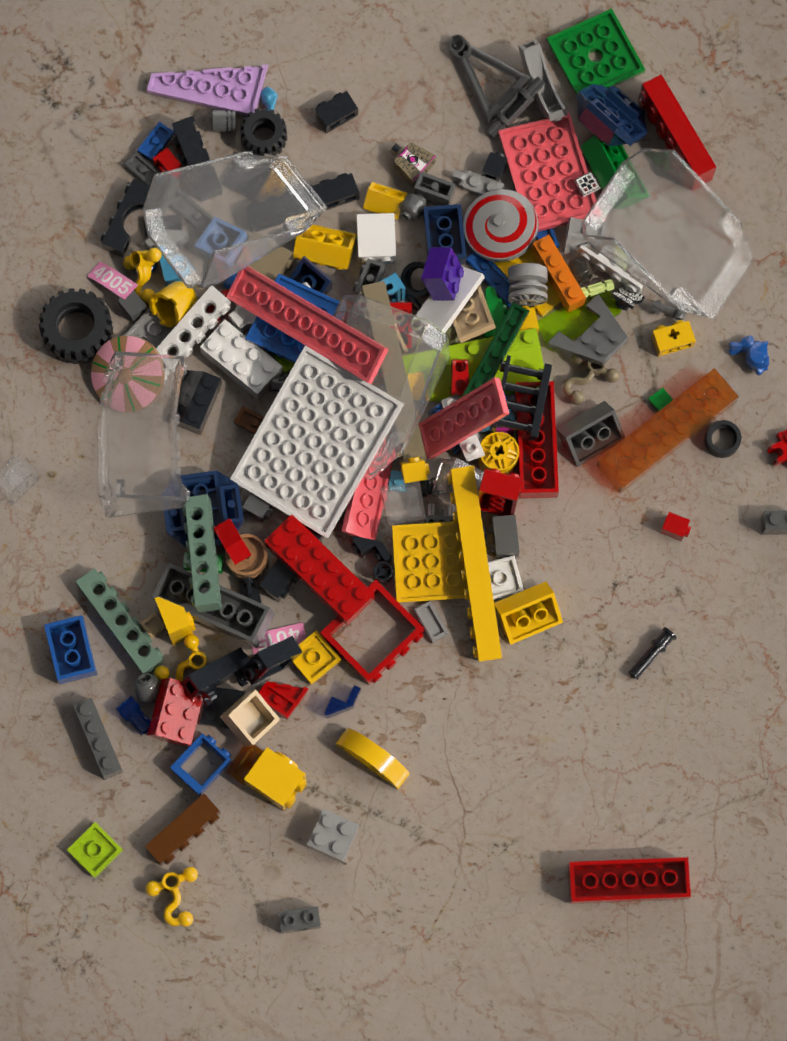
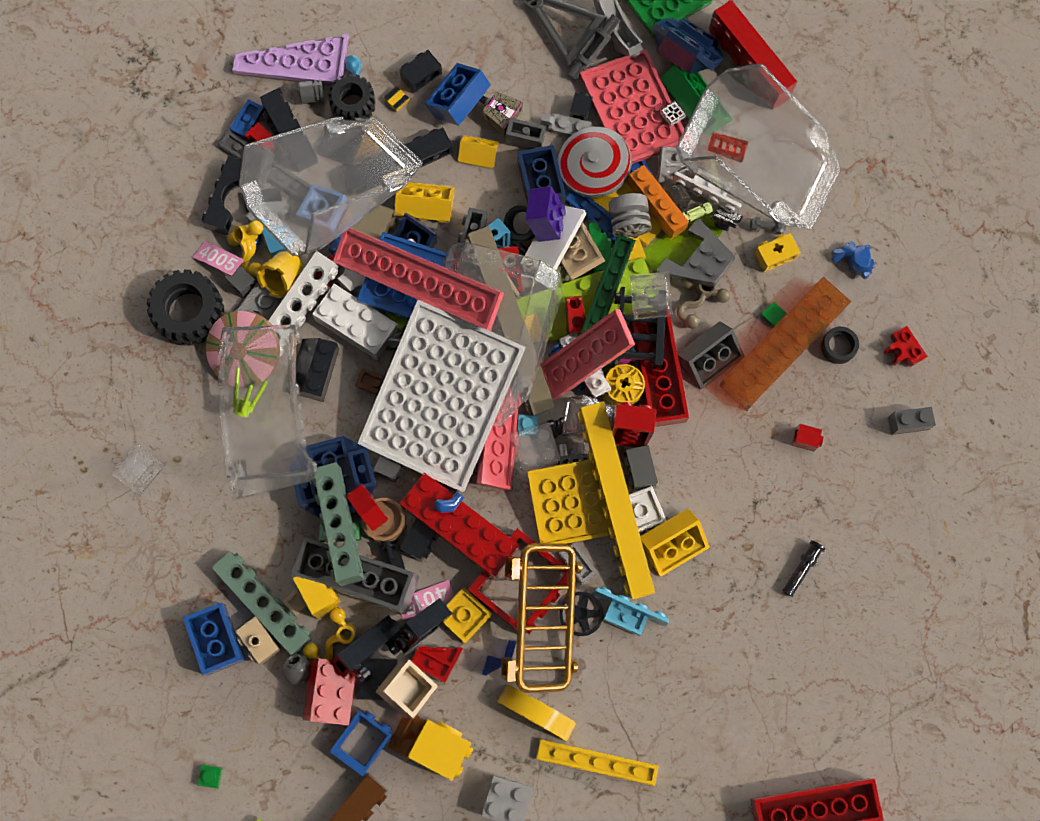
camera: 10 degrees left, 0 degrees up
dark grey brick [73,698,123,780] -> none
clear blue piece [115,696,151,736] -> none
black slope [350,536,392,563] -> none
white brick [357,213,396,265] -> none
black wheel [373,562,392,584] -> none
dark grey head [399,193,427,221] -> none
yellow brick [400,456,430,483] -> none
none -> green plate [197,765,223,789]
none -> lime plant [231,367,268,417]
none -> tan brick [236,617,281,665]
none -> tile [384,86,410,112]
none -> blue brick [424,63,491,126]
none -> blue arm [434,492,464,513]
none -> pearl gold bar [501,543,582,693]
none -> yellow tile [536,739,659,786]
none -> black wheel [559,592,603,637]
none -> medium azure bracket [593,587,670,637]
none -> clear brick [630,271,673,320]
none -> clear red slope [708,132,748,163]

